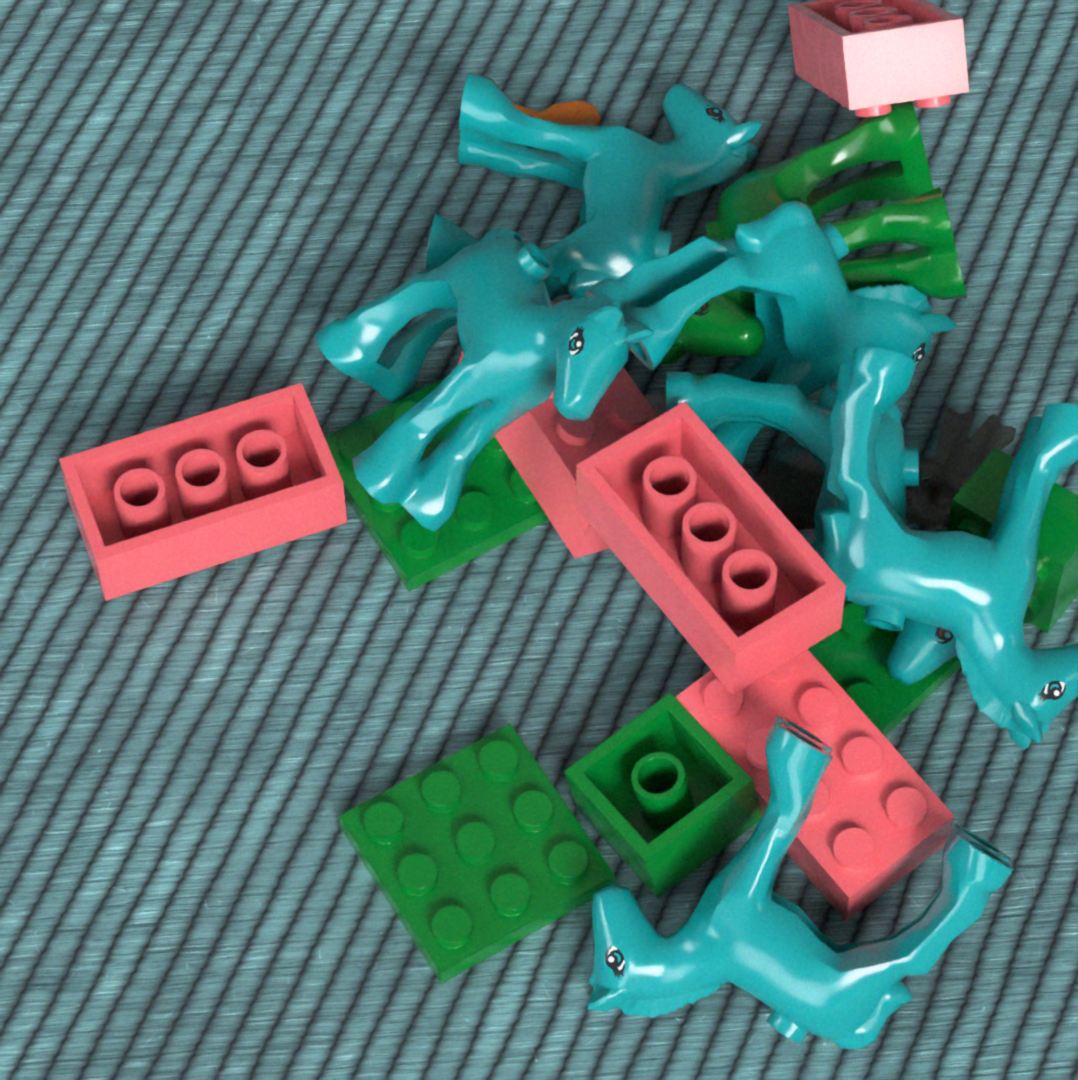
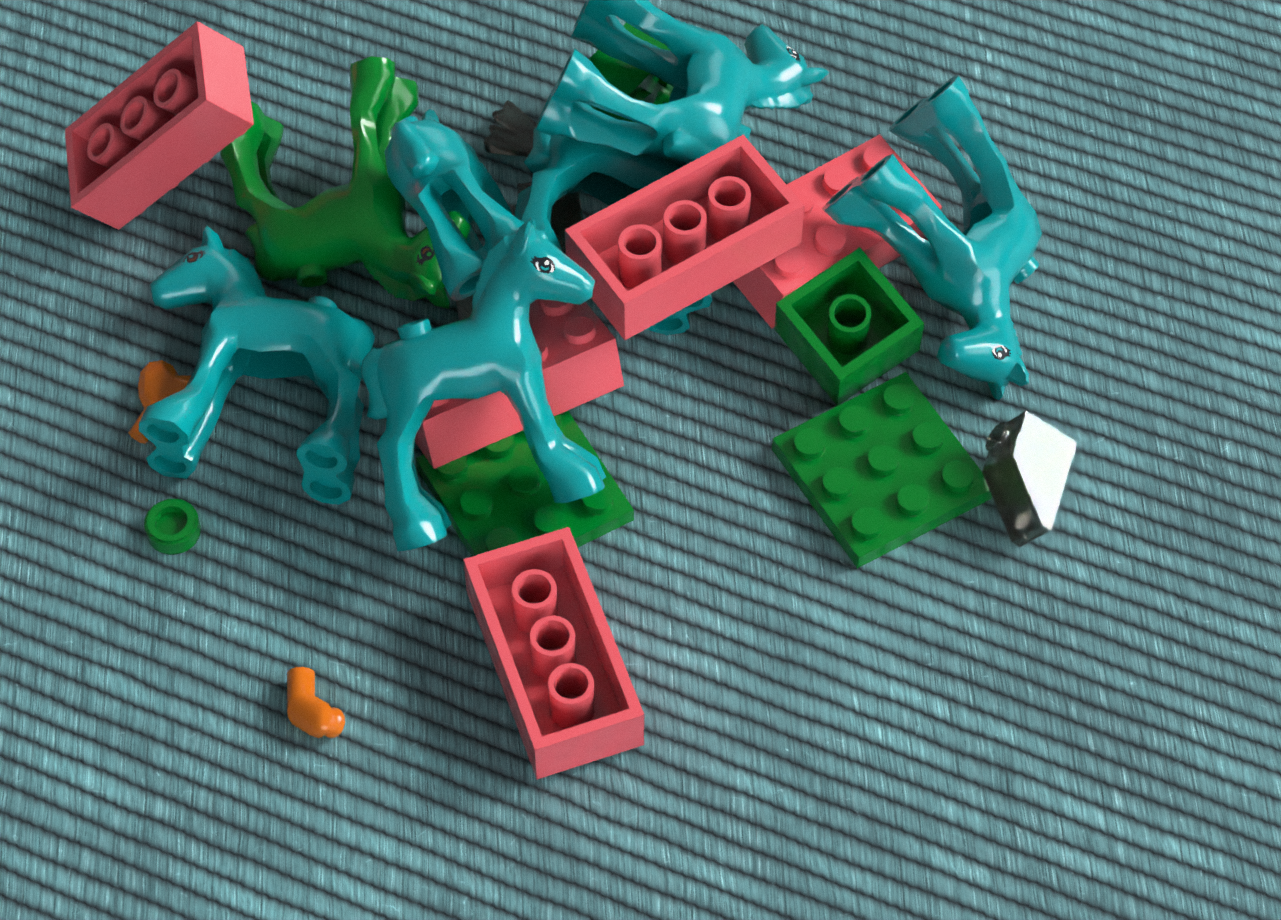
camera: 90 degrees left, 0 degrees up
none -> green tile [144,499,201,555]
none -> orange arm [287,667,345,739]
none -> clear smoke slope [982,411,1077,547]

